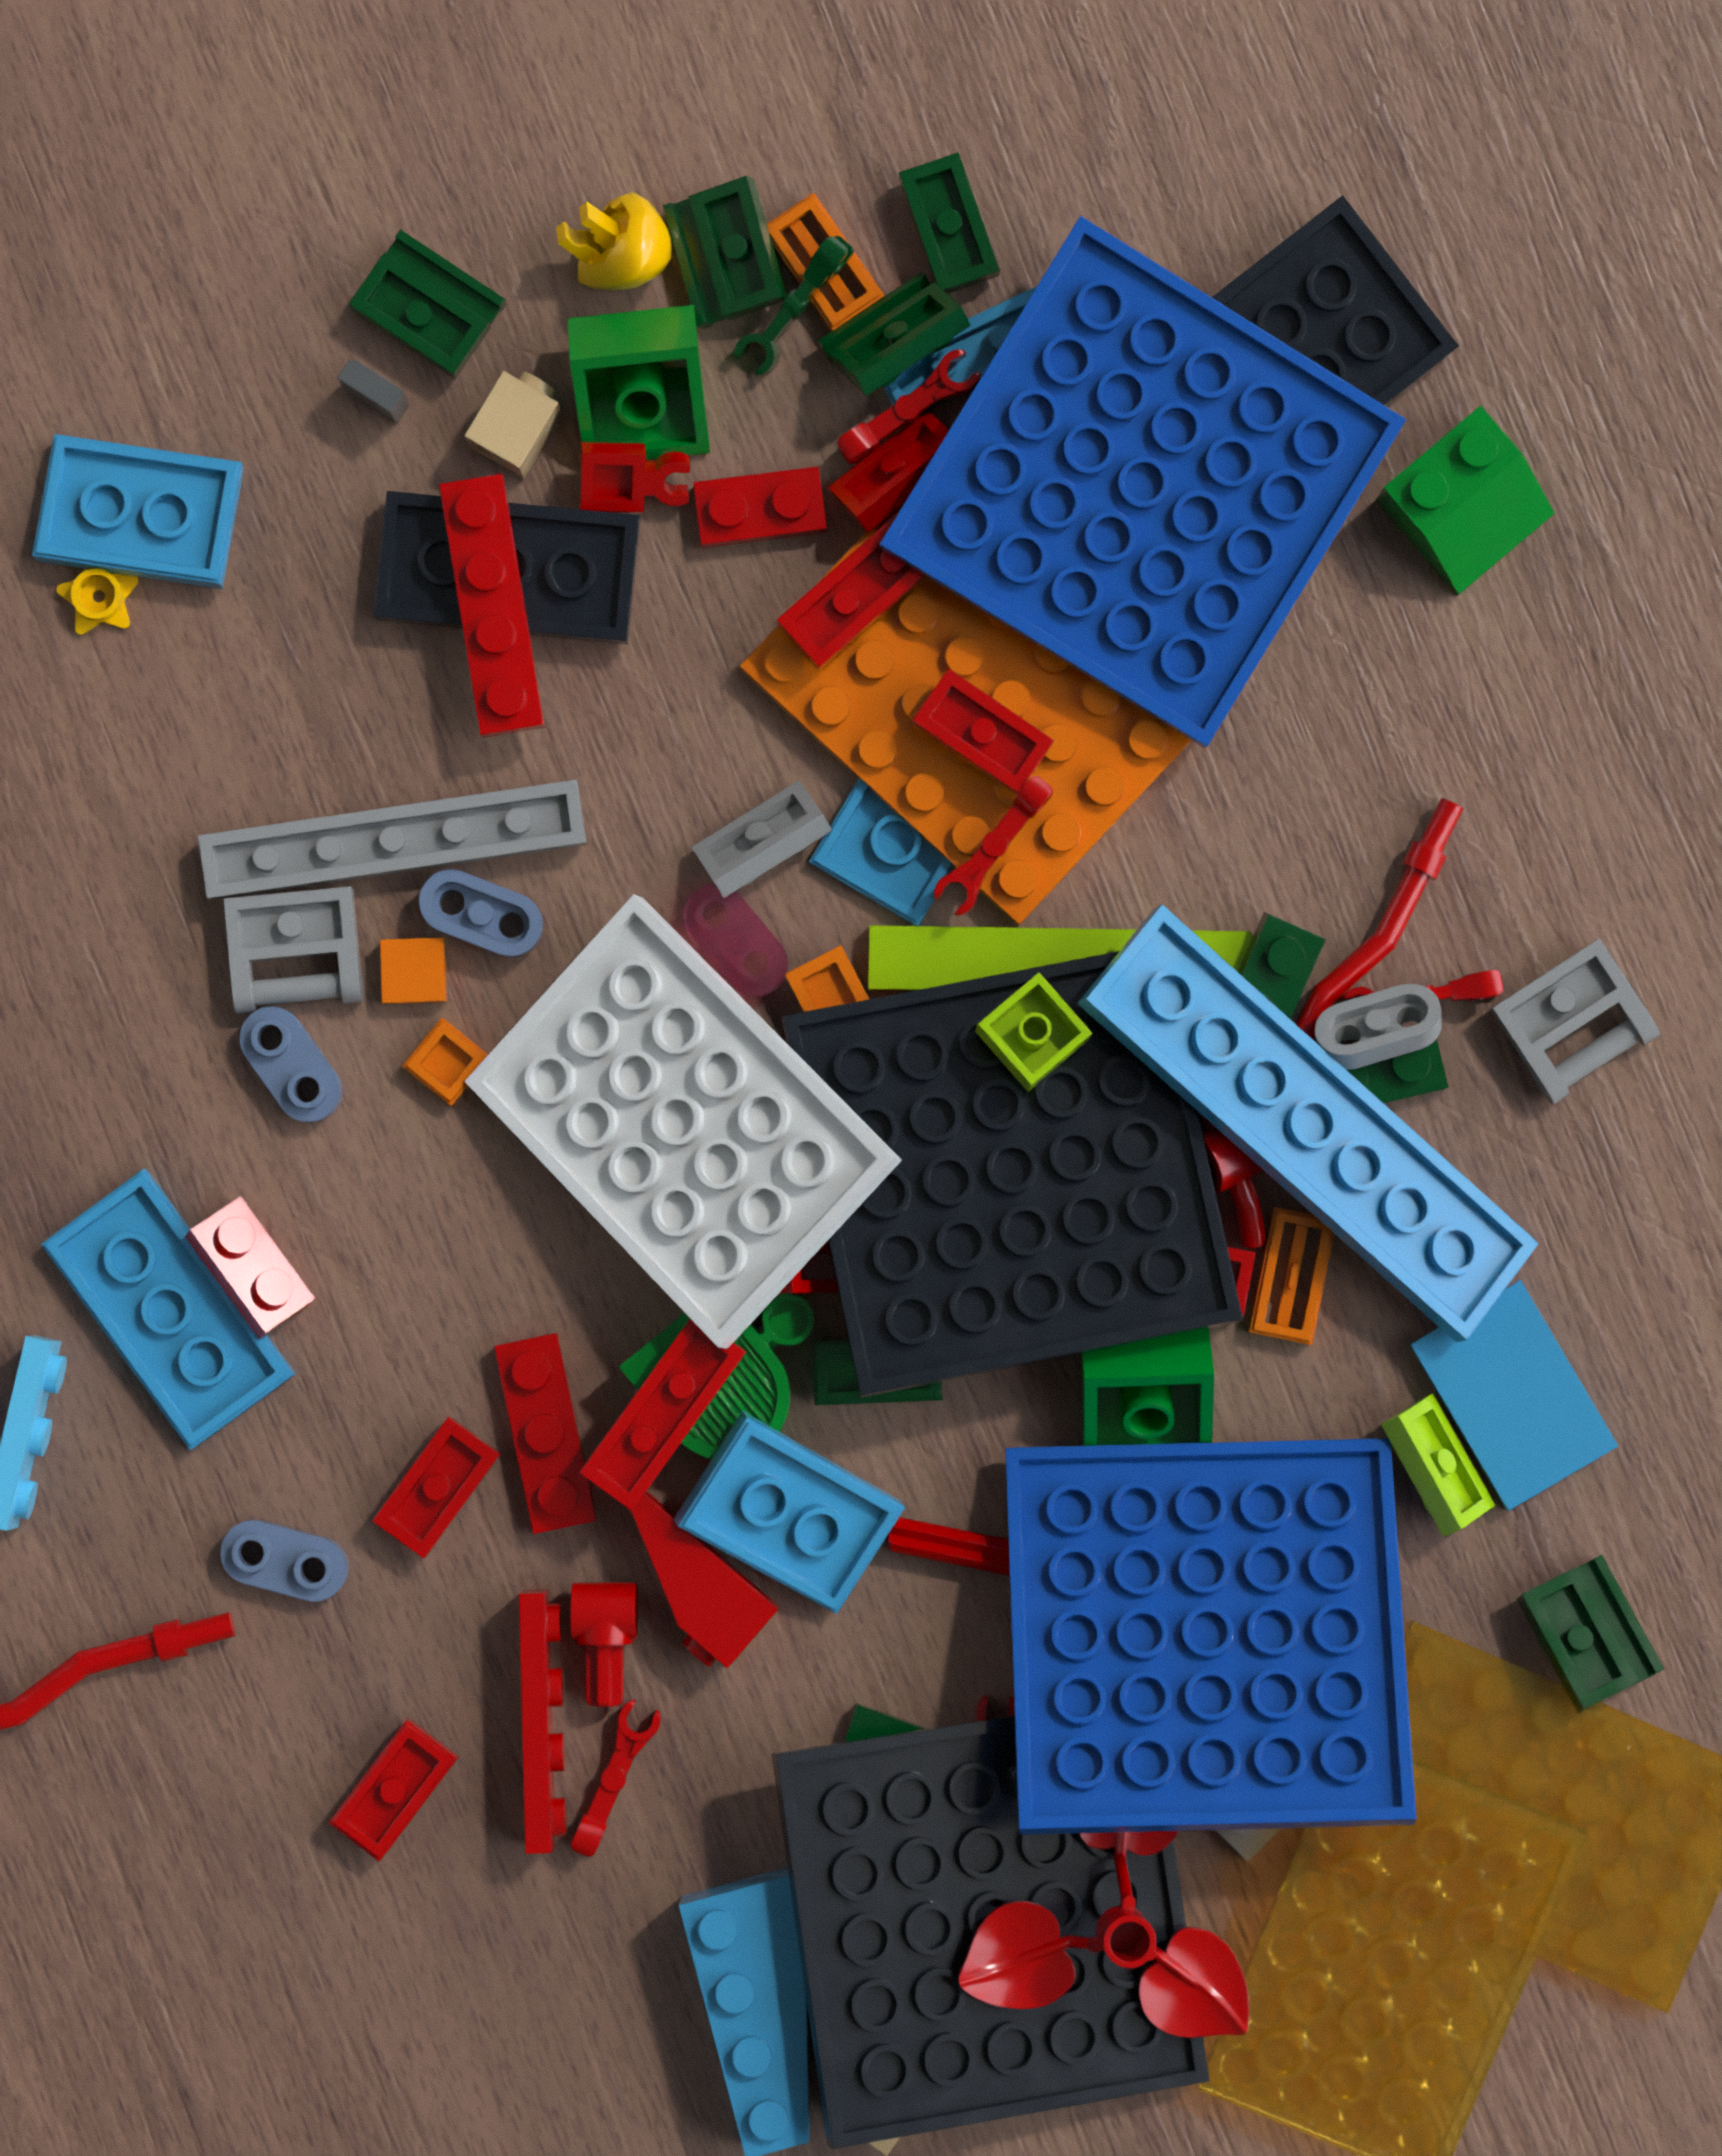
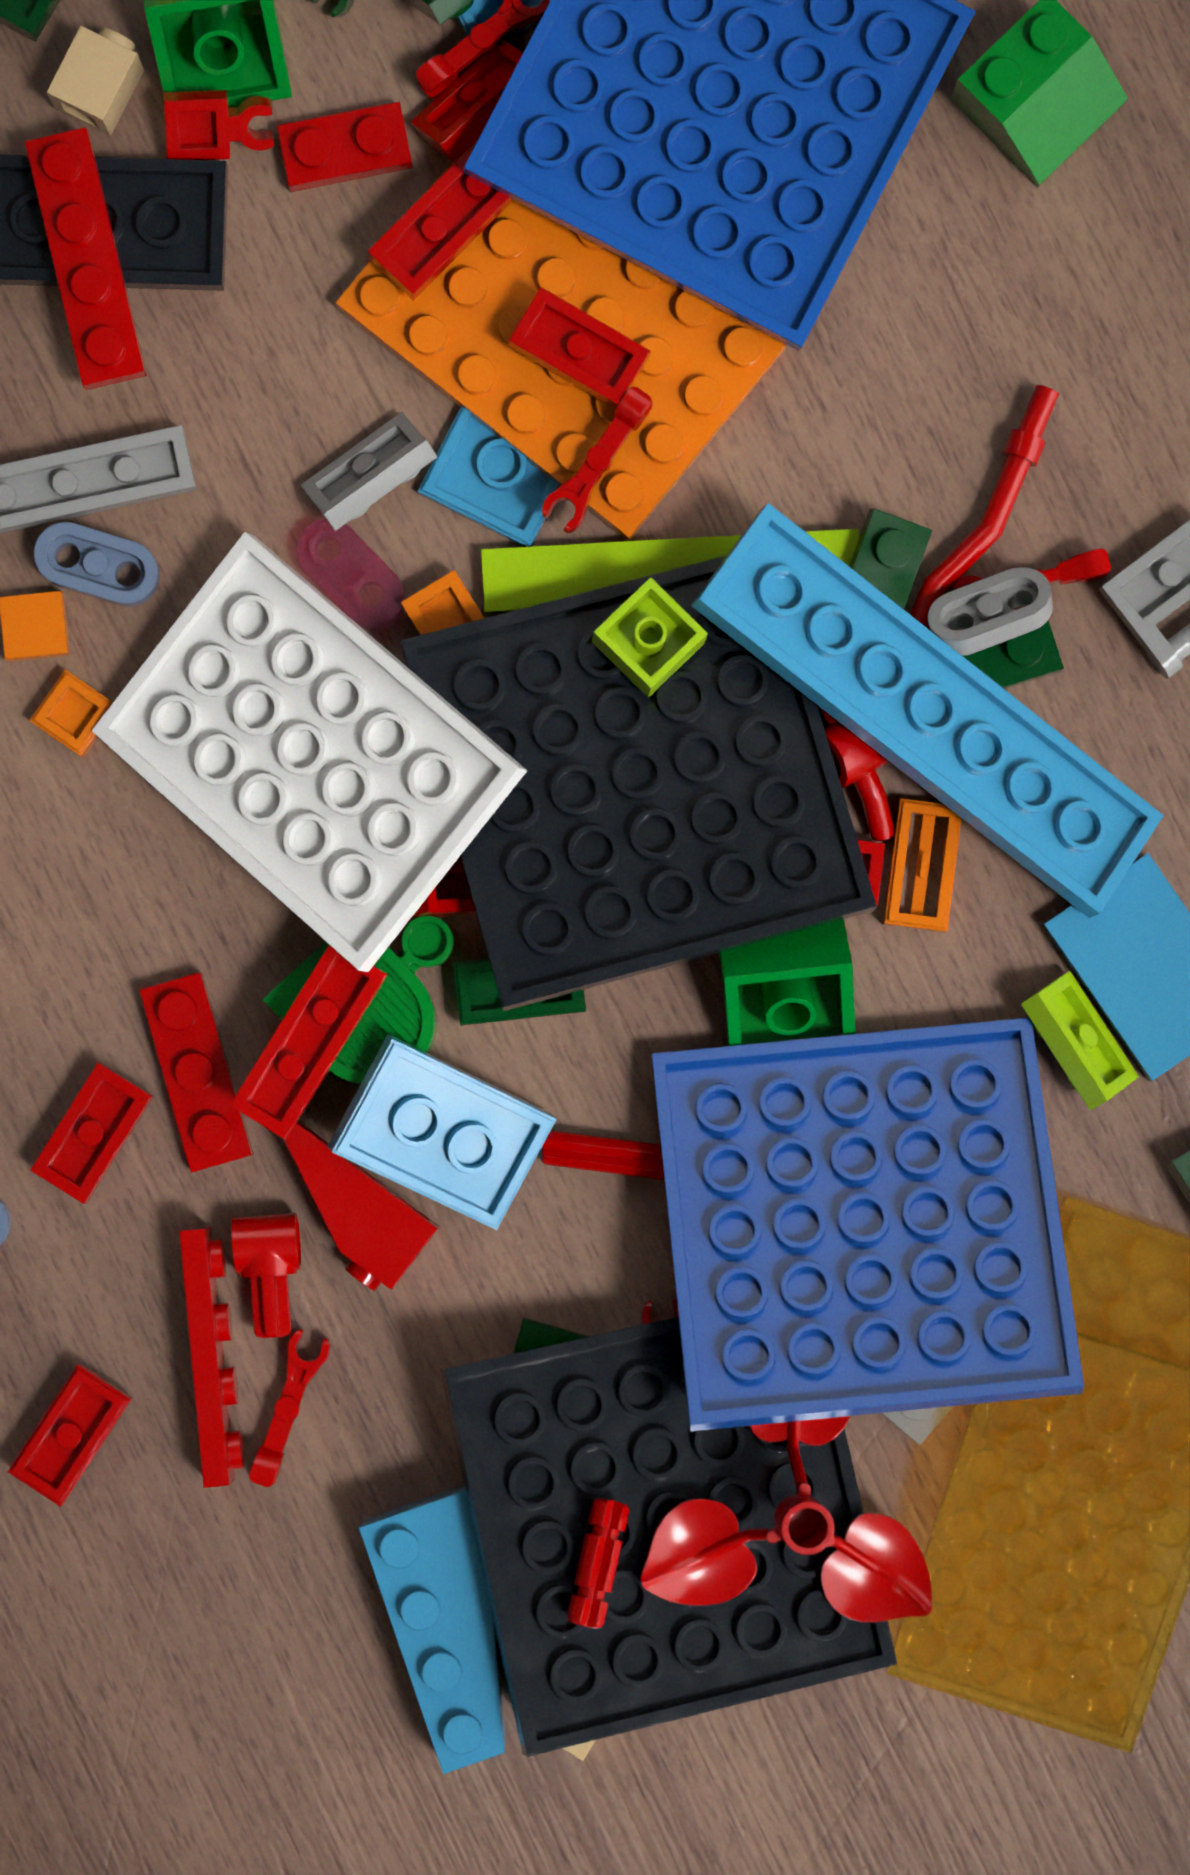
camera: 10 degrees left, 0 degrees up
none -> red axle [567,1498,629,1629]

